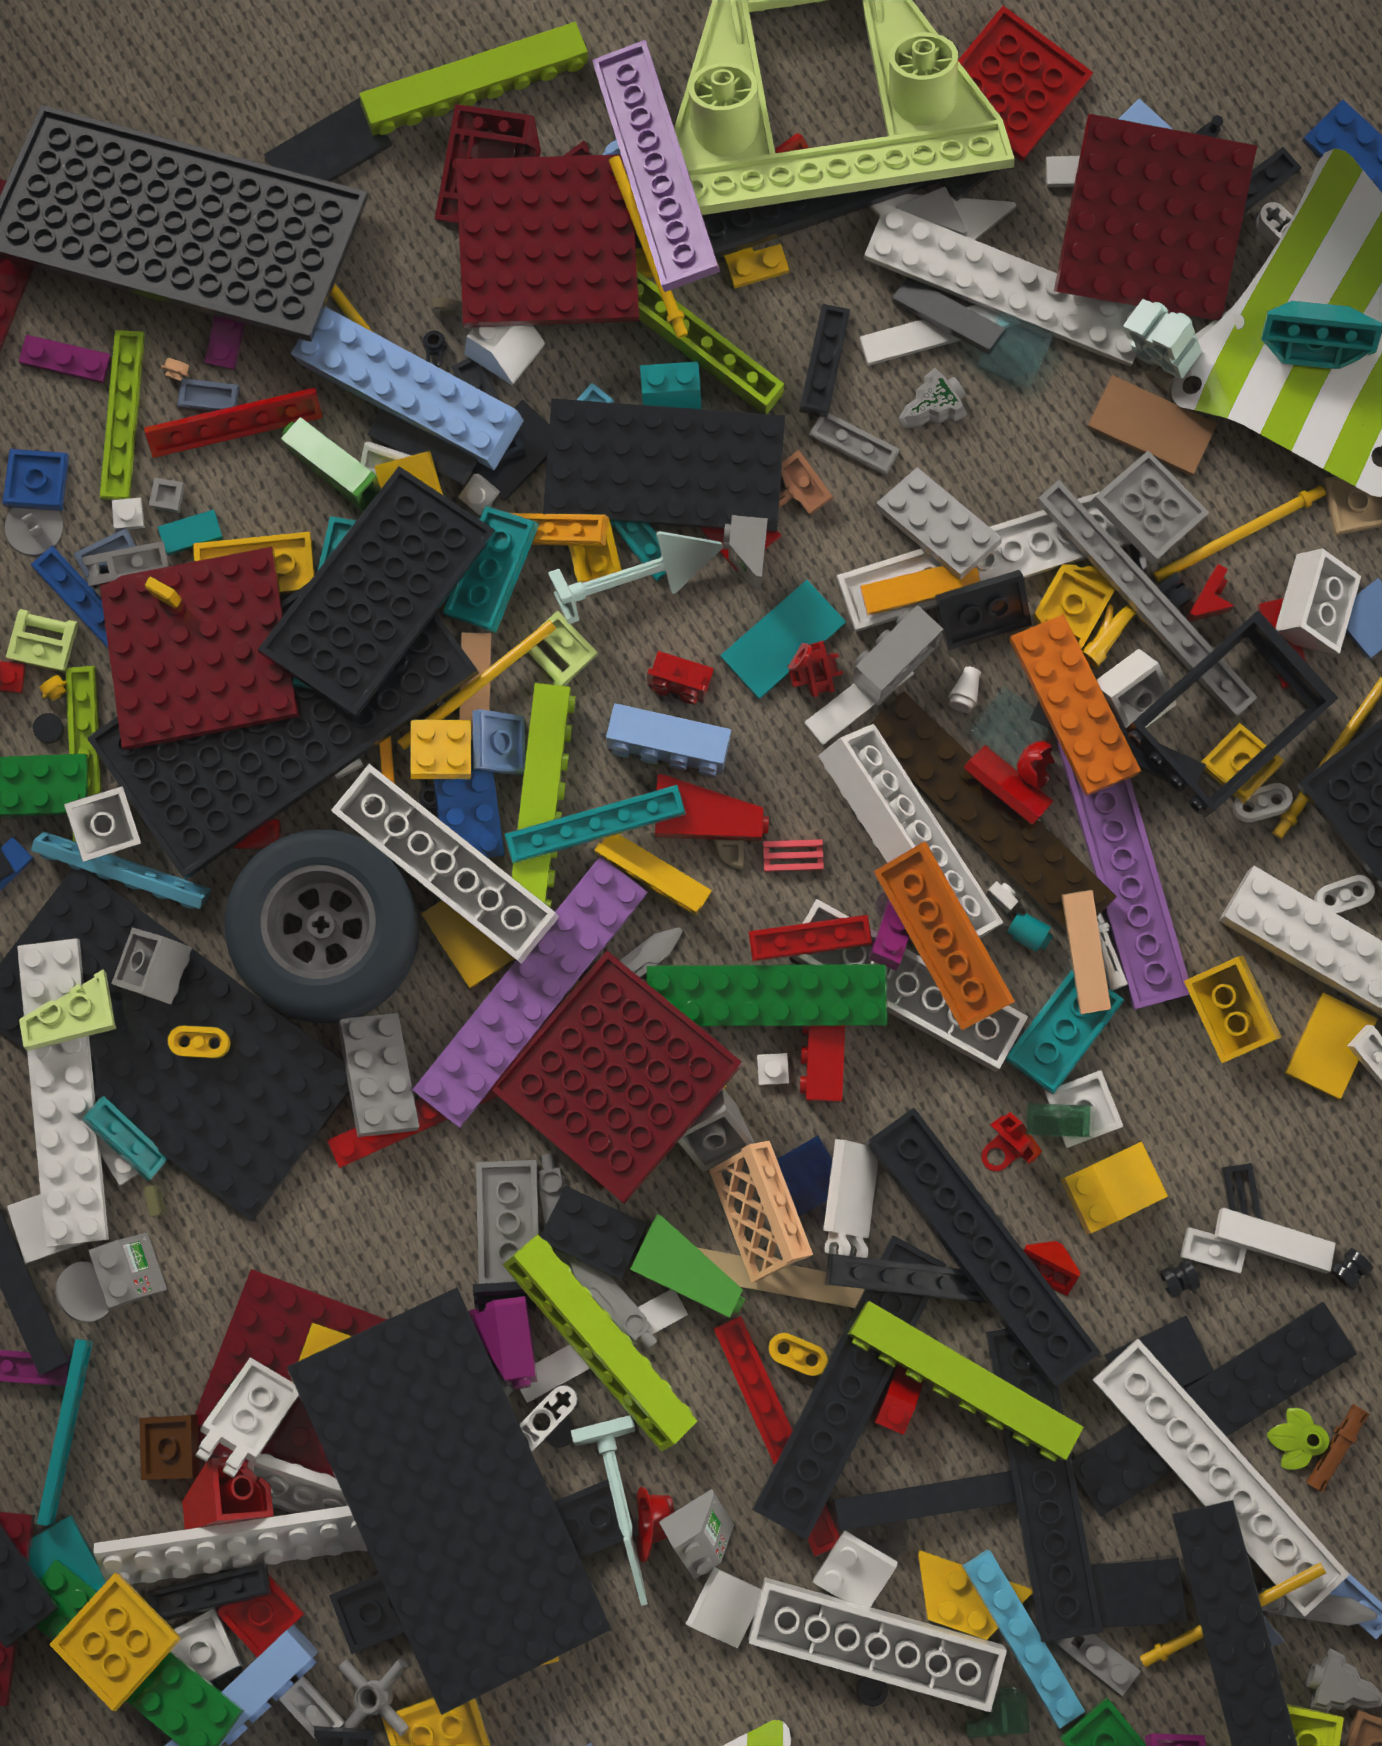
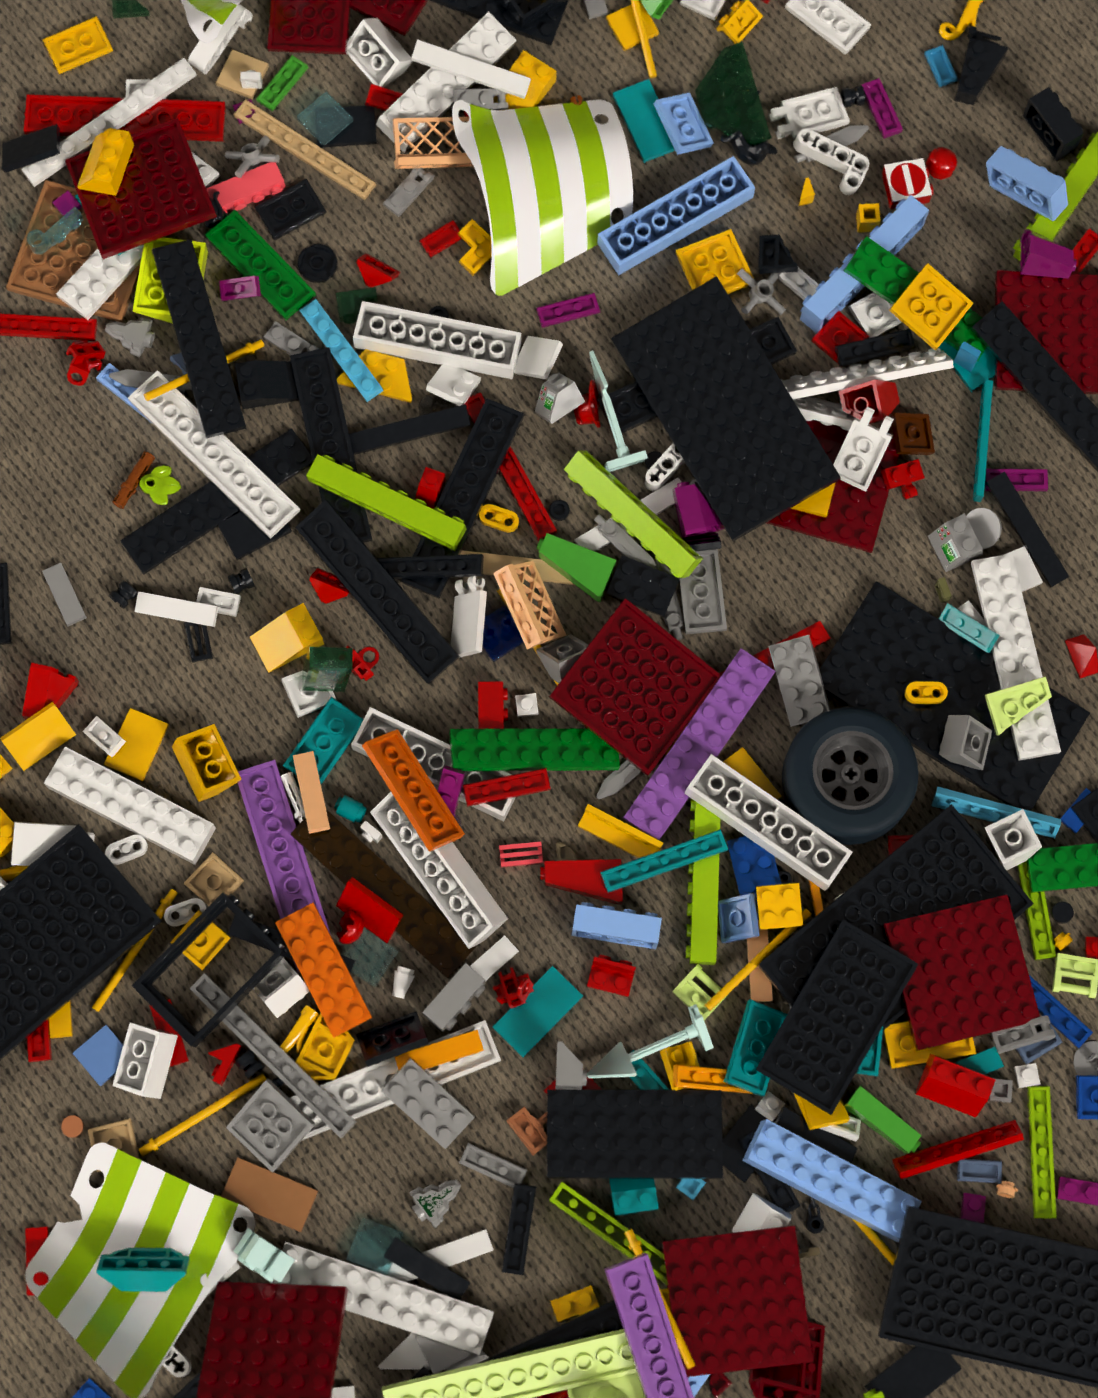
camera: 175 degrees right, 5 degrees down
yellow tile [145,576,182,608] -> none
none -> tan tile [183,852,244,906]
none -> magenta tile [536,293,600,328]
none -> black tile [549,500,570,521]
none -> red plate [881,459,925,500]
none -> red slope [915,1053,996,1118]
none -> dark azure tile [954,342,981,372]

